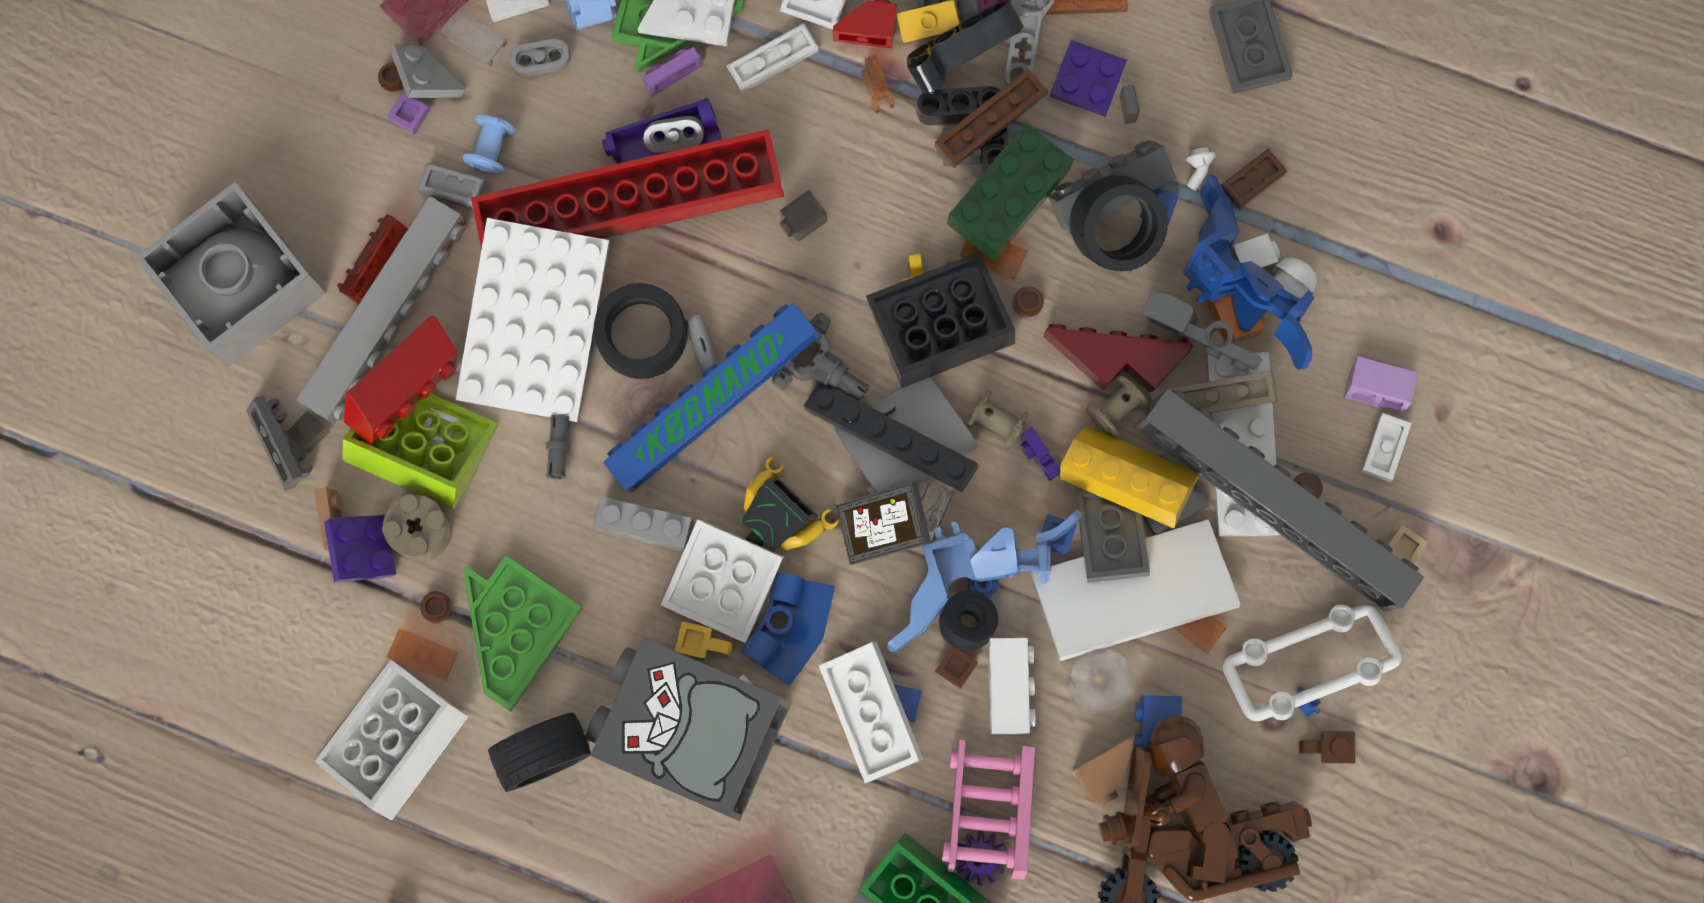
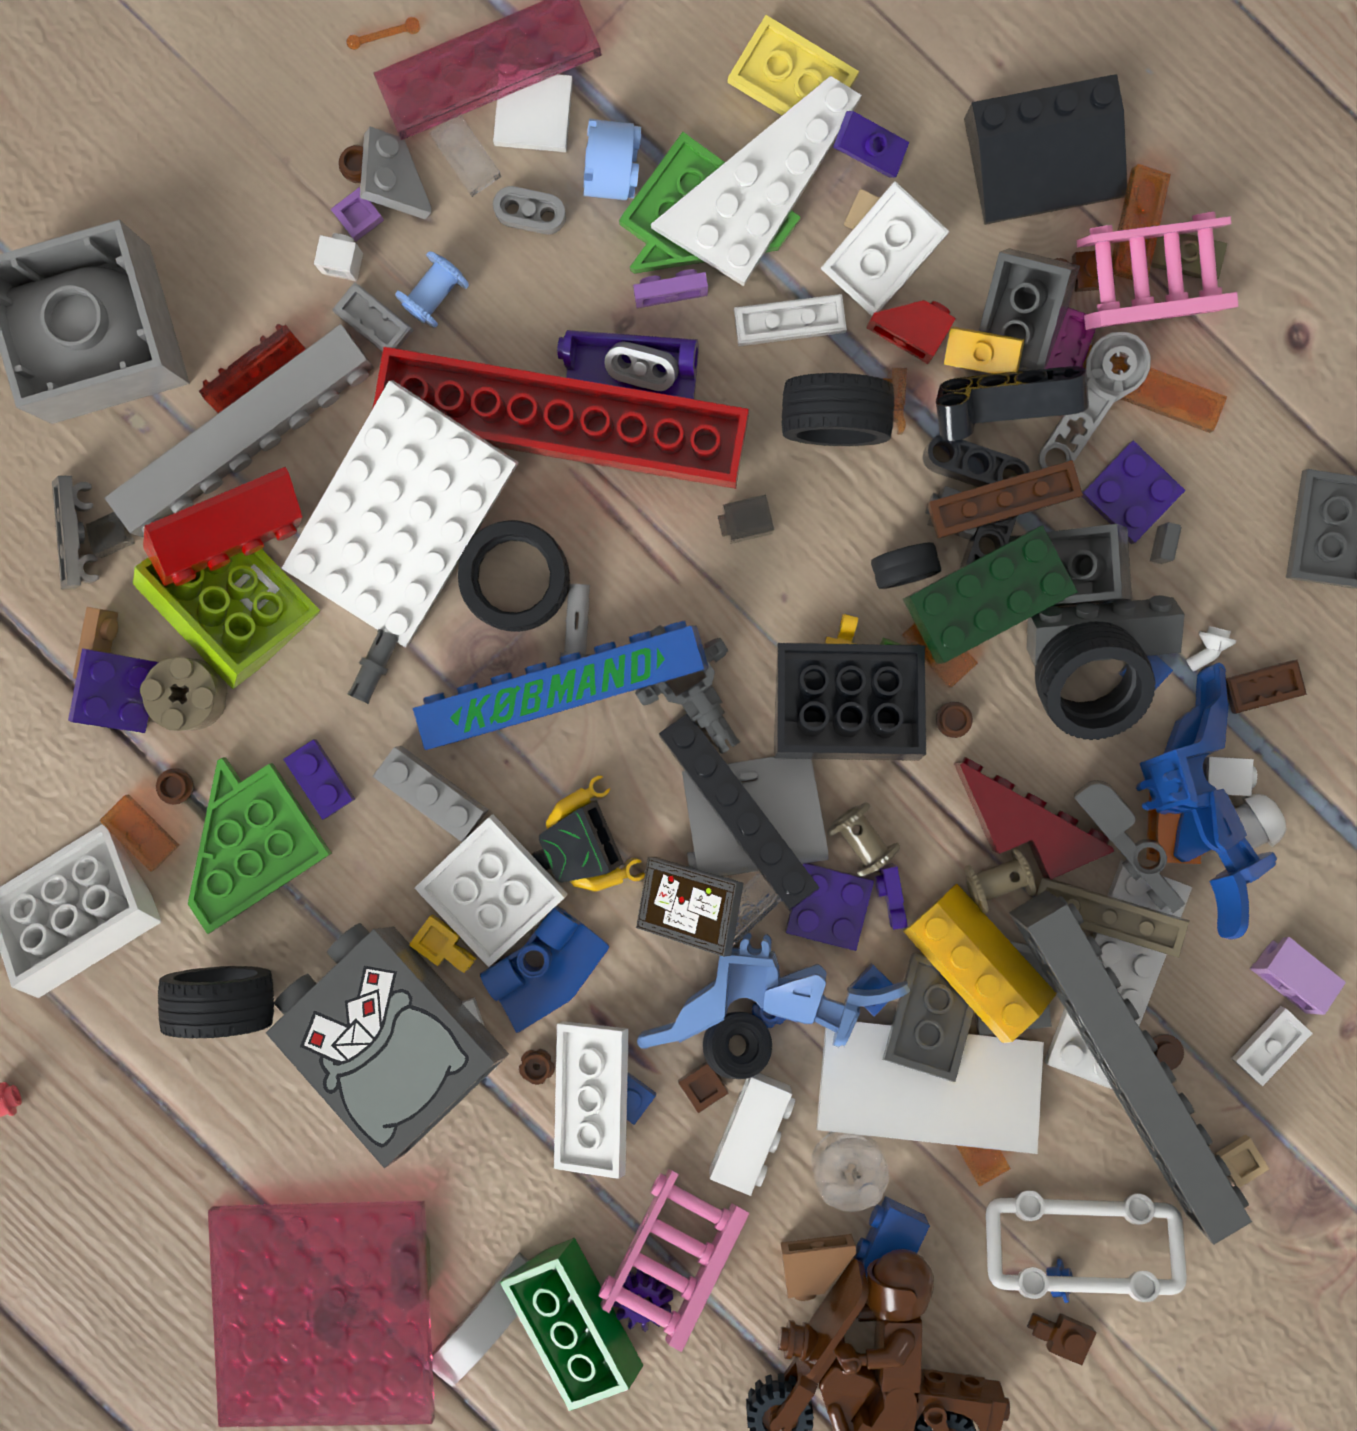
camera: 20 degrees right, 10 degrees up
none -> dark purple plate [283,739,356,820]
none -> white plate [314,233,363,281]
none -> reddish brown plate [519,1049,555,1085]
none -> black tyre [781,373,895,446]
none -> dark purple plate [785,863,874,951]
none -> black tyre [871,542,941,589]
none -> dark grey slope [1009,524,1132,606]

